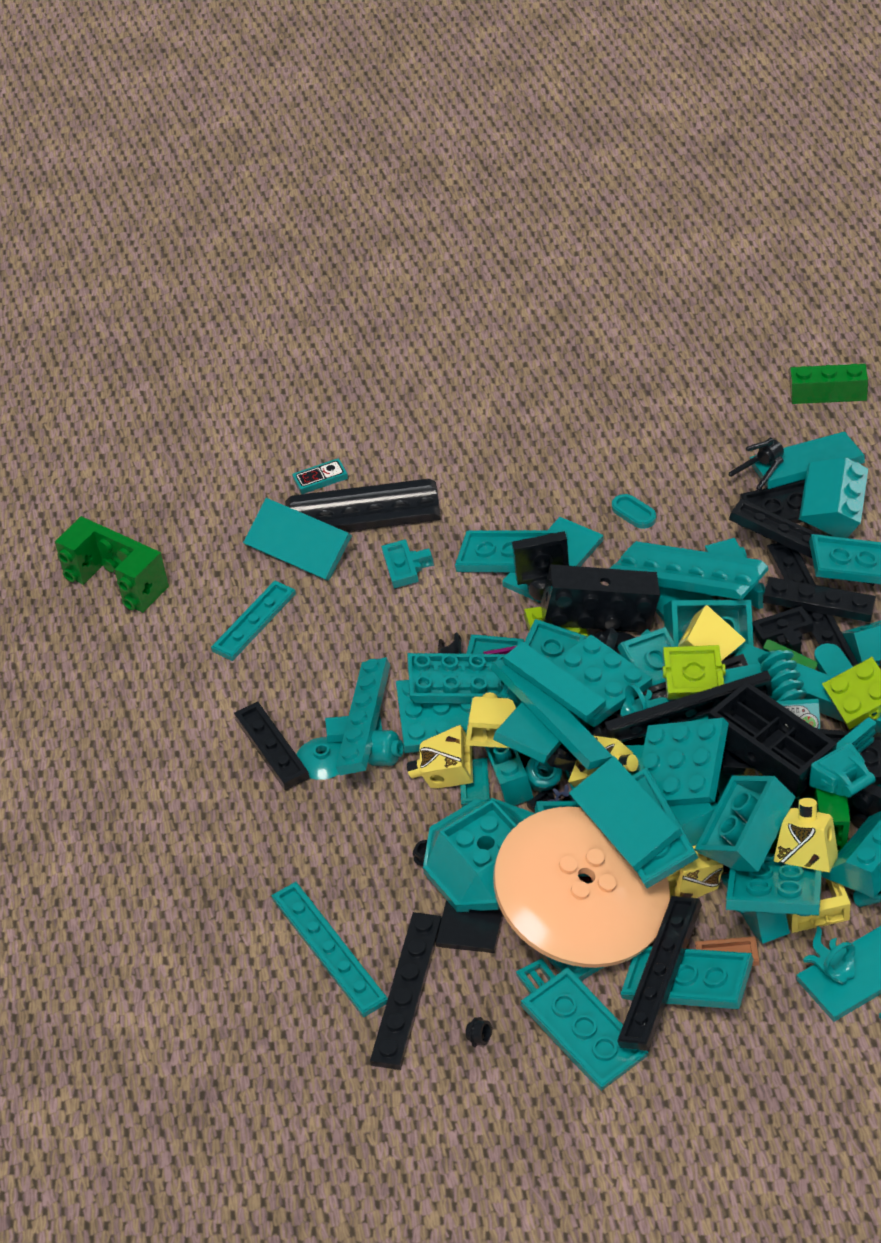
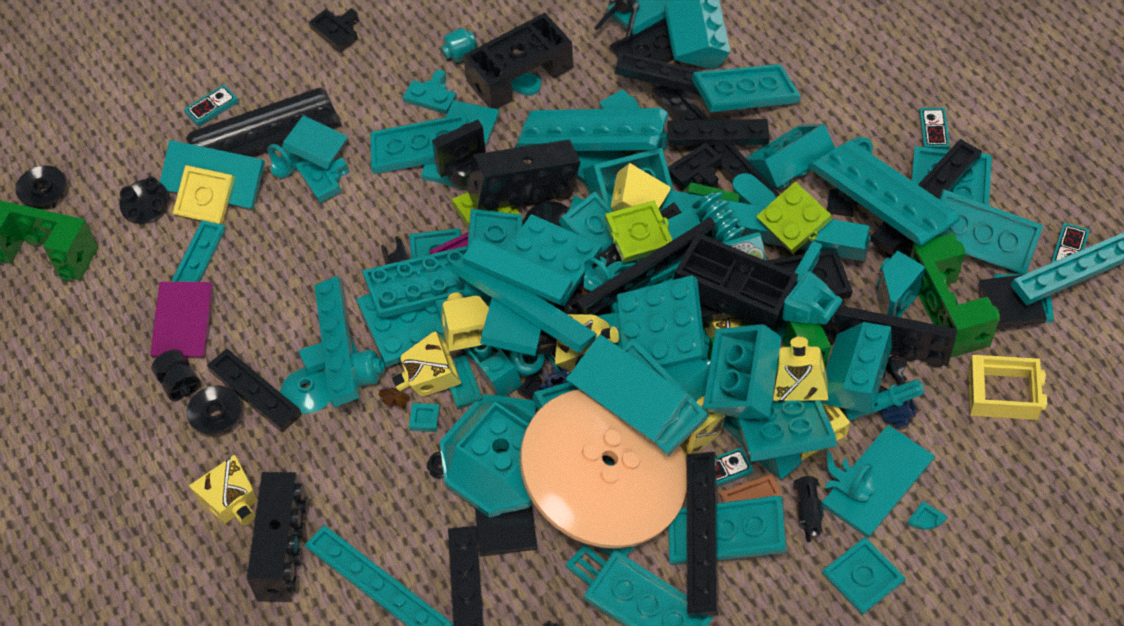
camera: 20 degrees left, 10 degrees up
none -> black dish [15,165,66,207]
none -> black dish [119,177,169,224]
none -> magenta tile [150,282,214,358]
none -> black wheel [151,350,200,401]
none -> light yellow tile [173,165,235,224]
none -> black dish [186,385,242,435]
none -> light yellow torso [189,455,258,526]
none -> black brick [246,472,309,602]
none -> teal piece [267,144,304,180]
none -> teal tile [282,115,348,170]
none -> black hinge [308,8,360,52]
none -> reddish brown plant [378,388,410,407]
none -> teal hinge [402,69,457,115]
none -> teal tile [409,403,440,432]
none -> teal head [441,27,478,63]
none -> black plate [463,12,573,109]
none -> tile [717,447,754,488]
none -> black piece [793,476,824,543]
none -> teal tile [821,537,906,616]

